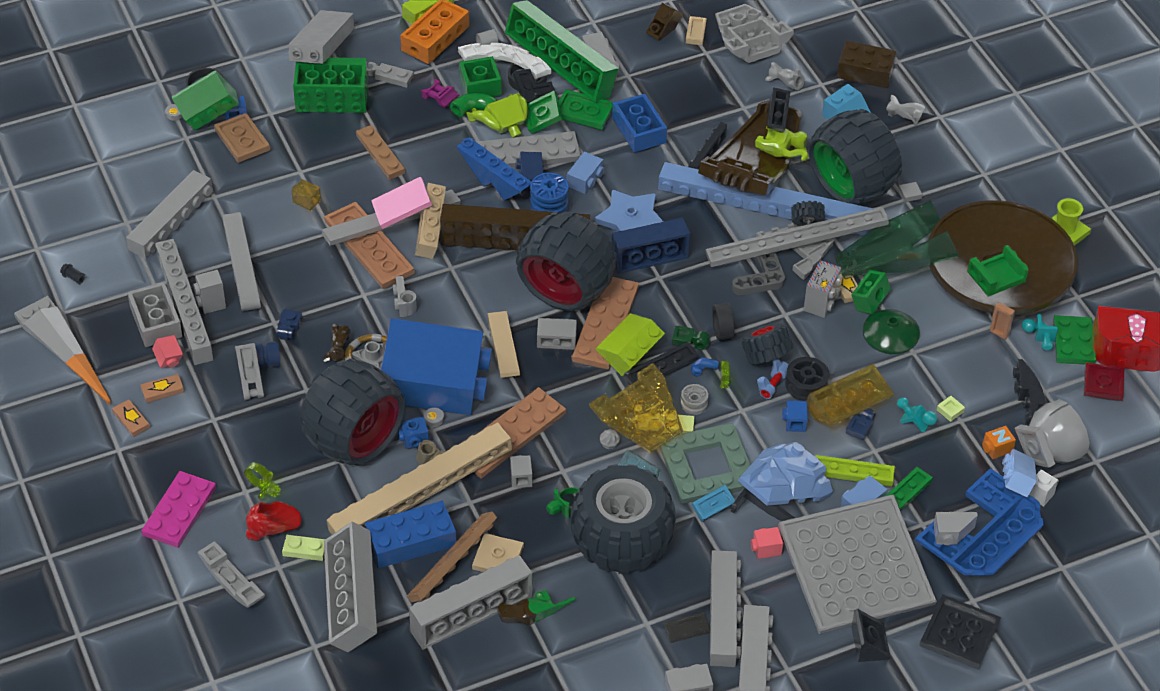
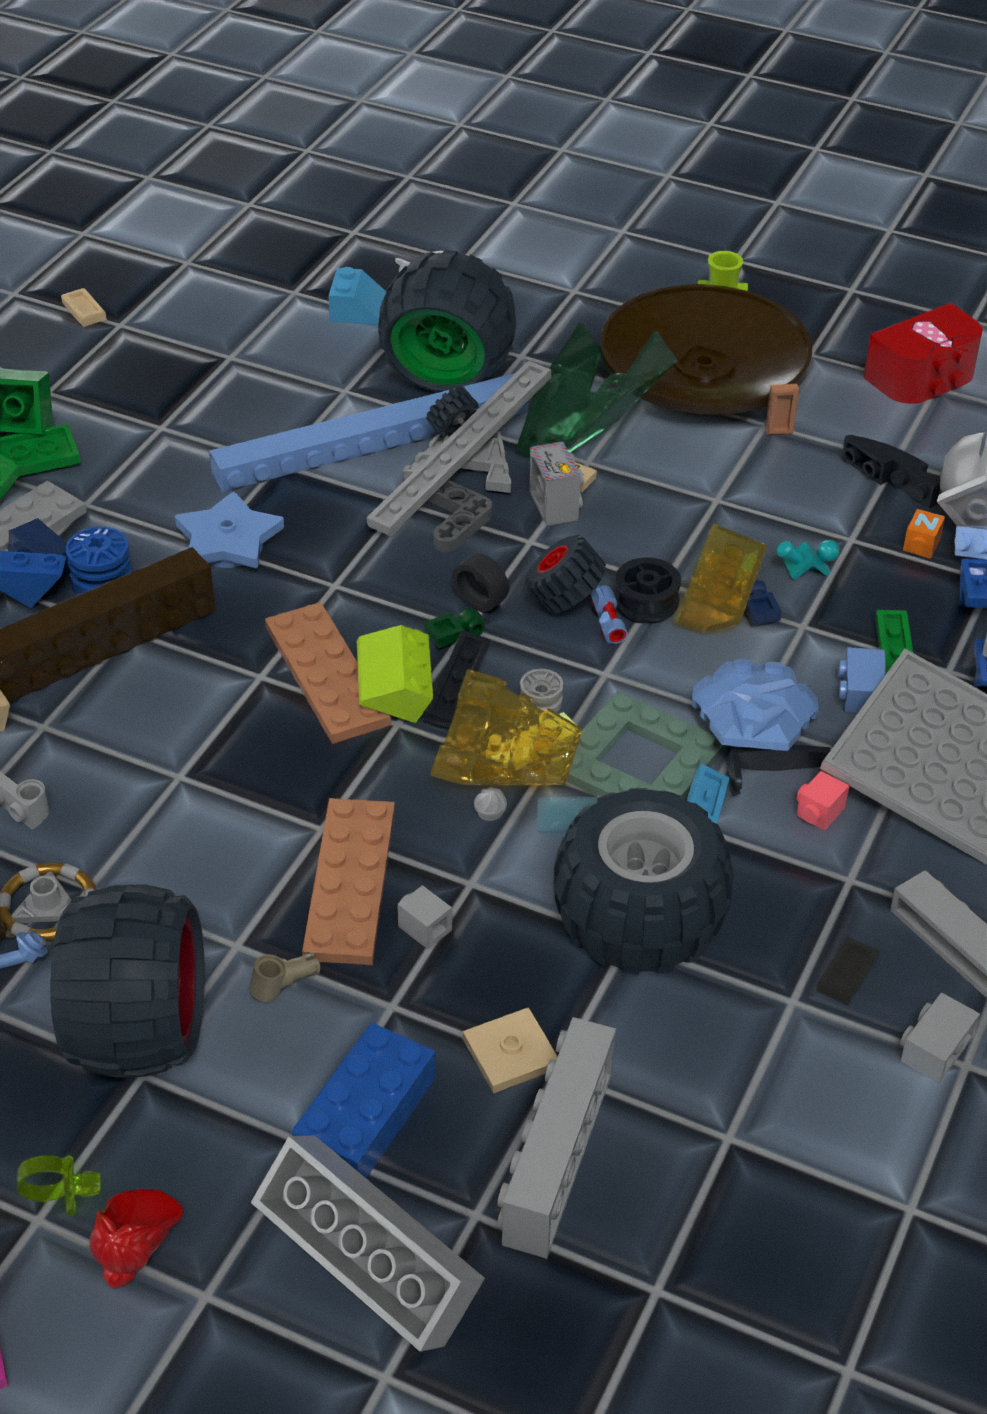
camera: 40 degrees left, 5 degrees down
light grey slope [198,541,265,608] -> none
yellowish green plate [282,535,326,561] -> none
tan brick [327,422,512,535] -> none
blue brick [381,318,492,415] -> none
blue brick [398,417,428,449] -> none
medium nougat plate [407,512,497,602] -> none
light grey tile [424,408,444,427] -> none
tan slope [488,311,520,378] -> none
animal [497,589,575,626] -> none
black wheel [516,211,617,311] -> none
light grey brick [537,318,576,349] -> none
green piece [546,487,578,518] -> none
medium blue brick [567,152,604,194] -> none
blue brick [612,94,667,152] -> none
dark blue brick [612,218,690,274] -> none
dark brown slope [646,3,684,41] -> none
black plate [688,122,727,170] -> none
blue arm [691,357,719,376] -> none
dark brown windscreen [698,100,801,195] -> none
light grey brick [710,550,741,667] -> none
light grey wedge [715,4,794,63] -> none
clear neon green tile [720,361,730,388] -> none
lime animal [755,126,809,161] -> none
light grey animal [765,62,804,90] -> none
black slope [767,87,791,132] -> none
blue brick [782,400,807,432] -> none
lime plate [815,455,895,486] -> none
dark brown brick [837,40,897,88] -> none
green brick [851,270,891,314] -> none
dark green dish [863,309,920,354] -> none
light grey tile [898,182,922,202] -> none
yellowish green plate [937,396,965,422] -> none
green panel [967,245,1028,297] -> none
teal piece [1022,314,1058,351] -> none
green plate [1053,315,1096,365] -> none
dark red plate [1083,362,1125,401] -> none

